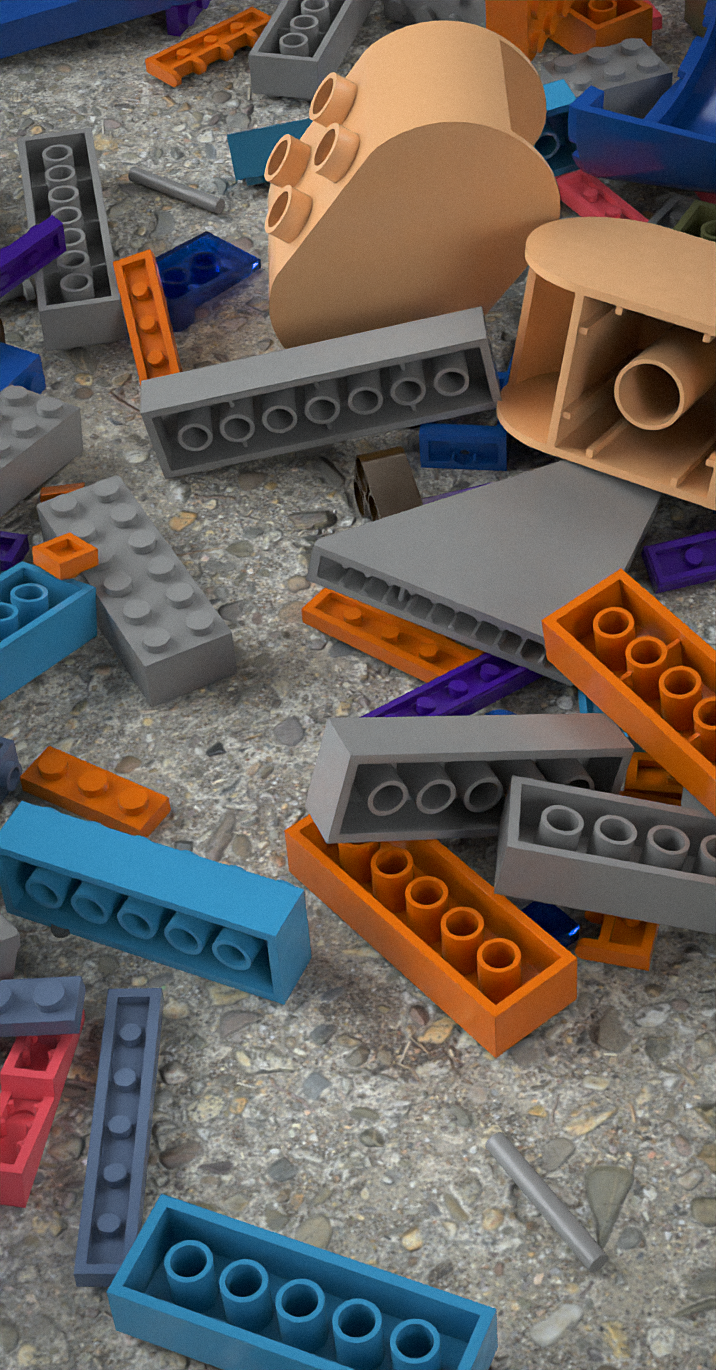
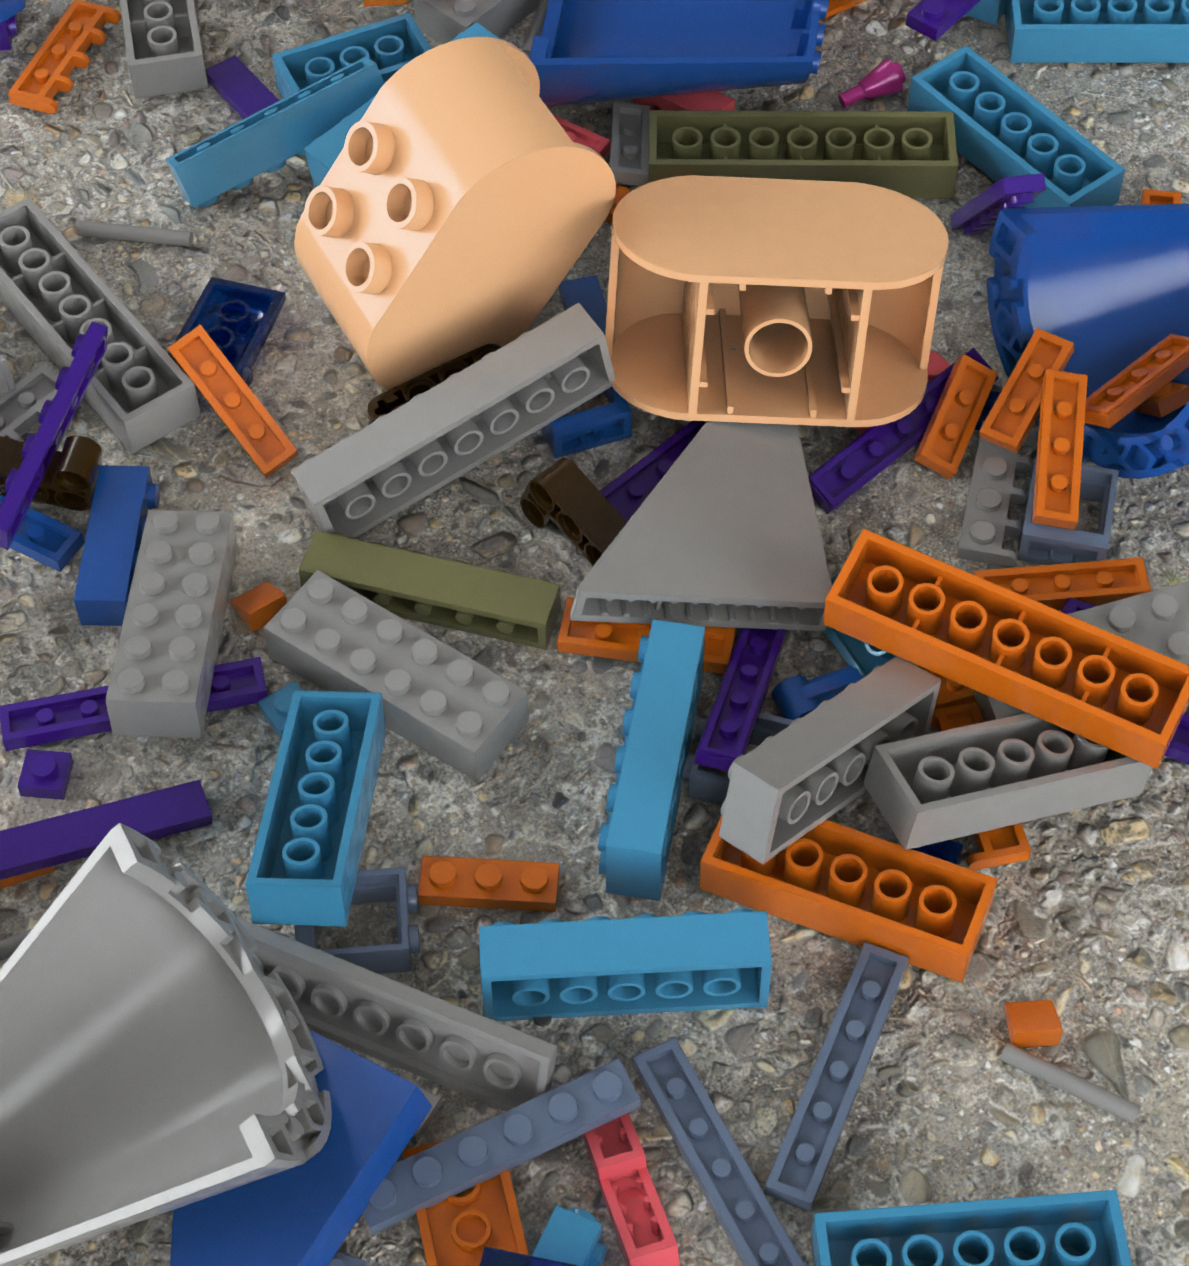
camera: 30 degrees left, 10 degrees up
orange plate [32,532,99,580] -> none
none -> olive brick [298,531,561,650]
none -> dark azure brick [598,619,705,901]
none -> sand blue plate [764,942,909,1212]
none -> orange slope [1004,1000,1063,1048]

